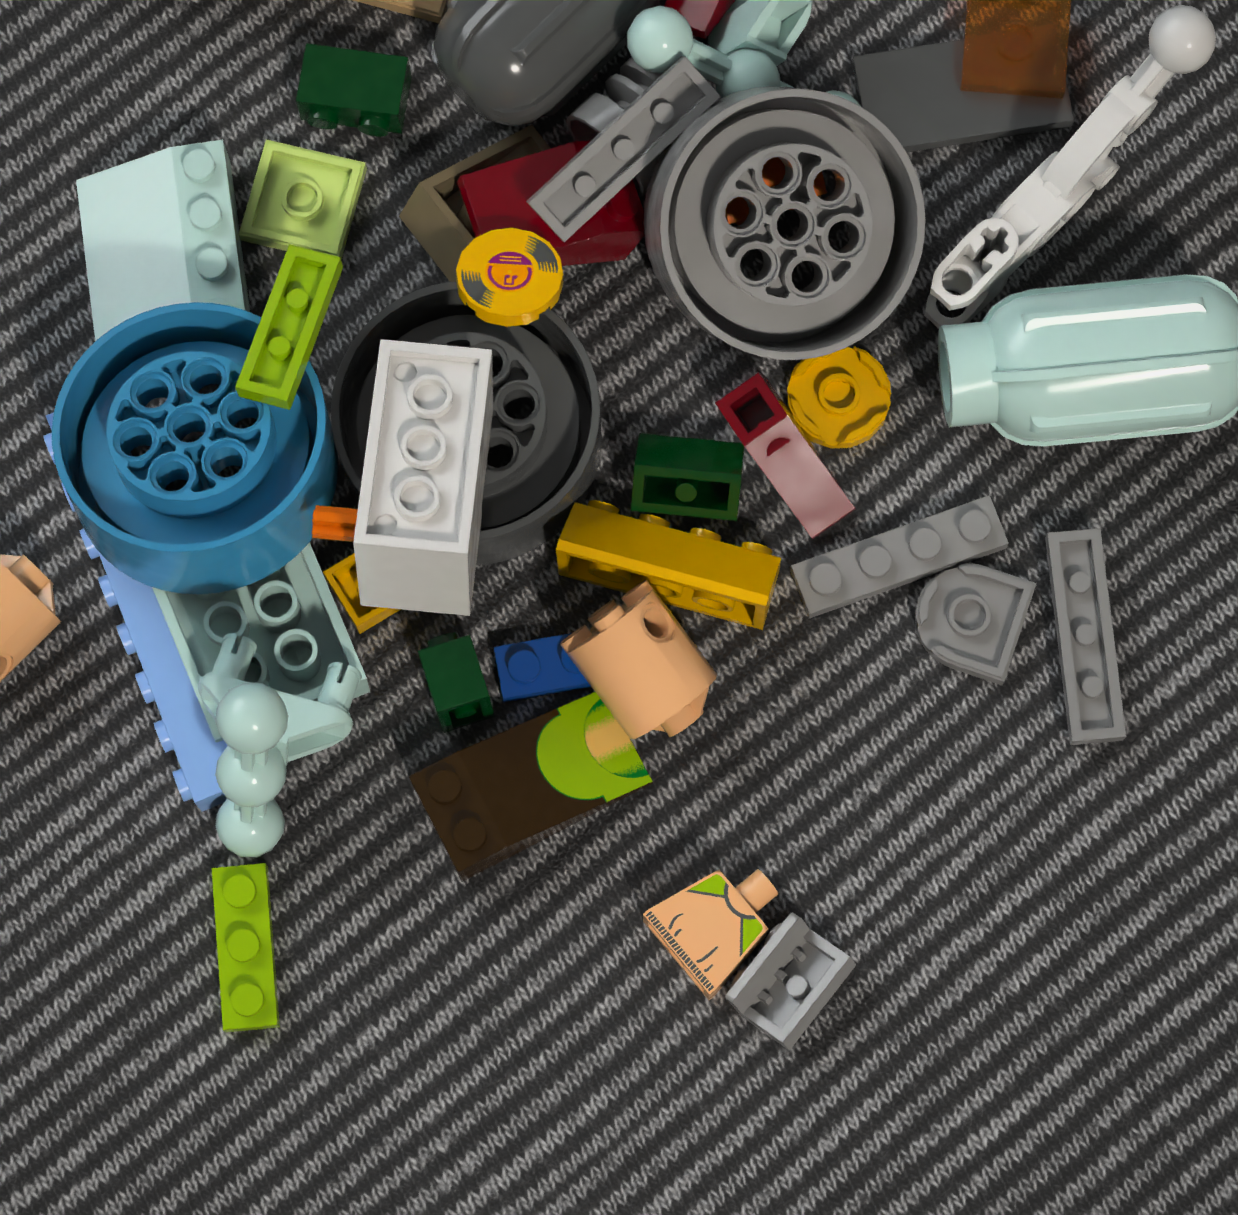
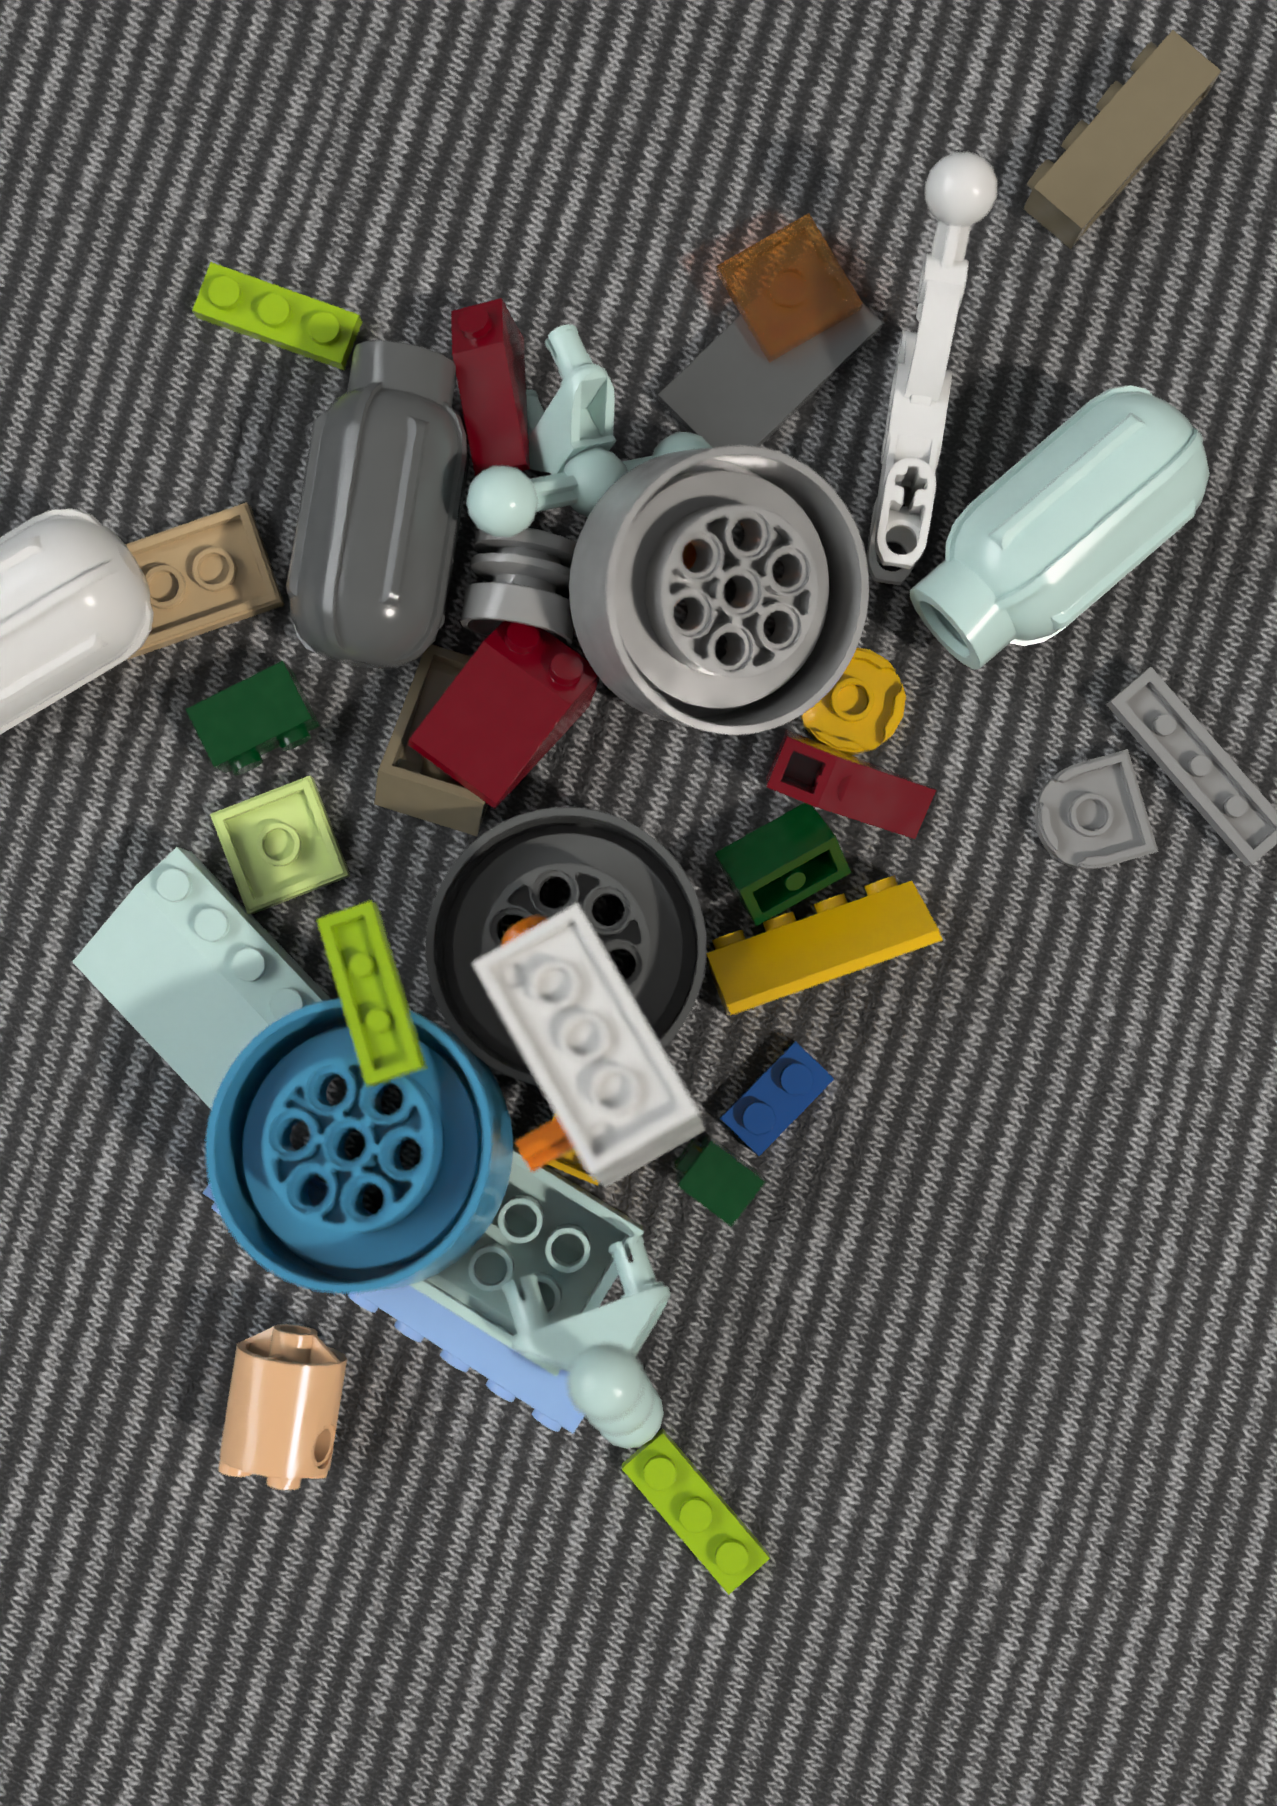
camera: 35 degrees left, 10 degrees up
dark brown slope [409,692,653,882] -> none
yellow tile [456,228,563,327] -> none
light grey plate [526,56,721,242] -> none
light nougat cylinder [560,579,717,739] -> none
light nougat torso [643,869,779,1000] -> none
light grey bracket [726,912,856,1051] -> none
light grey plate [790,495,1009,619] -> none

